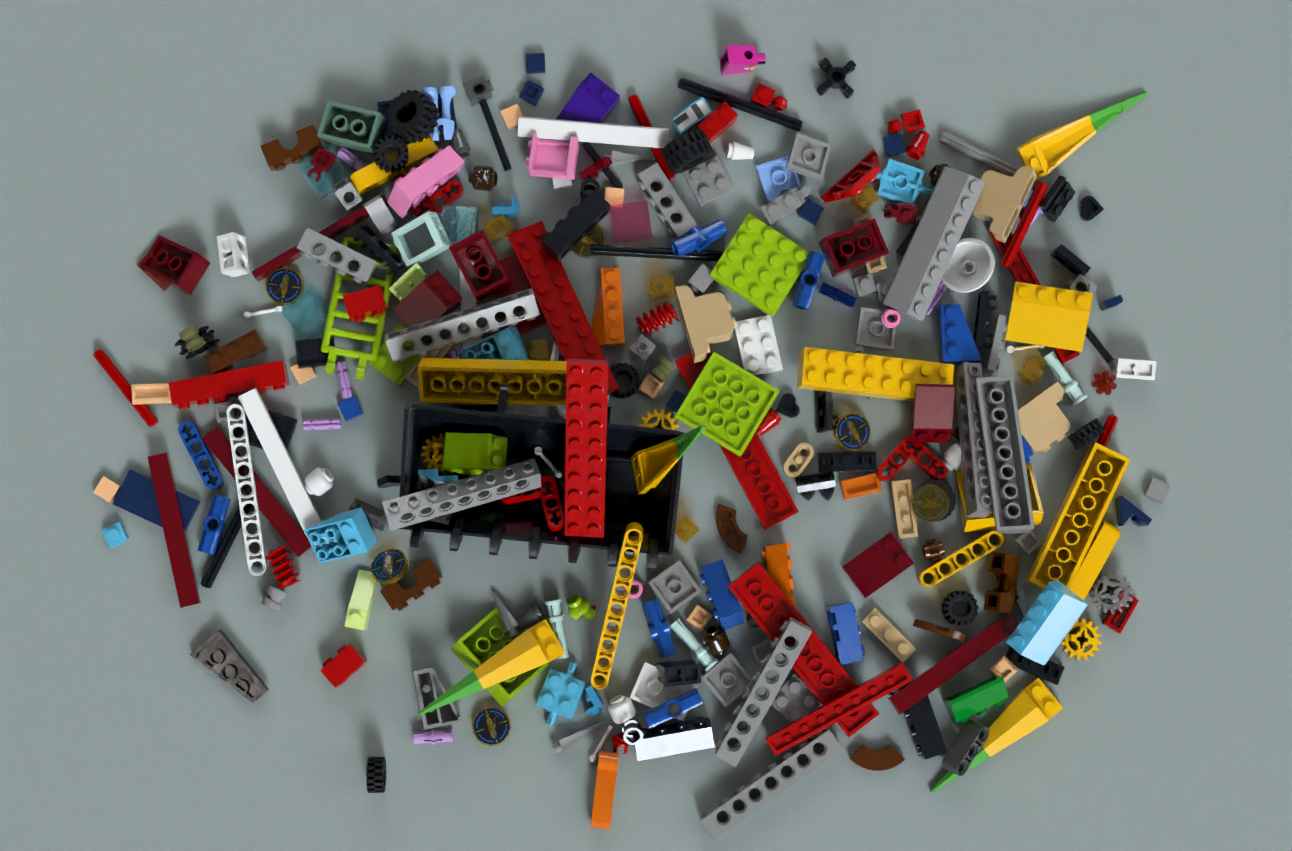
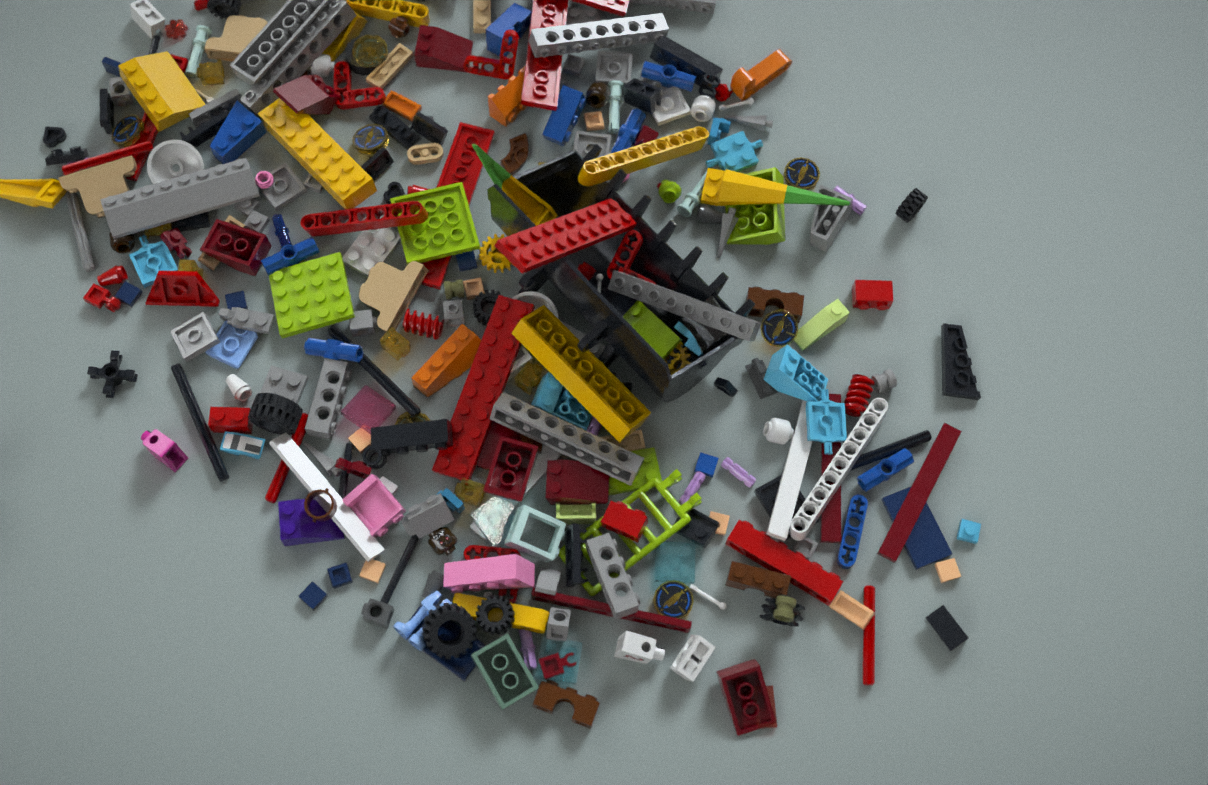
camera: 135 degrees left, 15 degrees down
red plate [750,83,788,111] -> none
none -> tile [111,114,144,148]
none -> red beam [300,201,428,237]
none -> reddish brown piece [304,488,337,523]
none -> light grey hinge [401,493,454,539]
none -> red beam [463,30,519,80]
none -> white torso [614,631,665,664]
none -> dark red bracket [634,125,659,146]
none -> medium azure plate [805,389,847,455]
none -> black hinge [925,605,969,651]

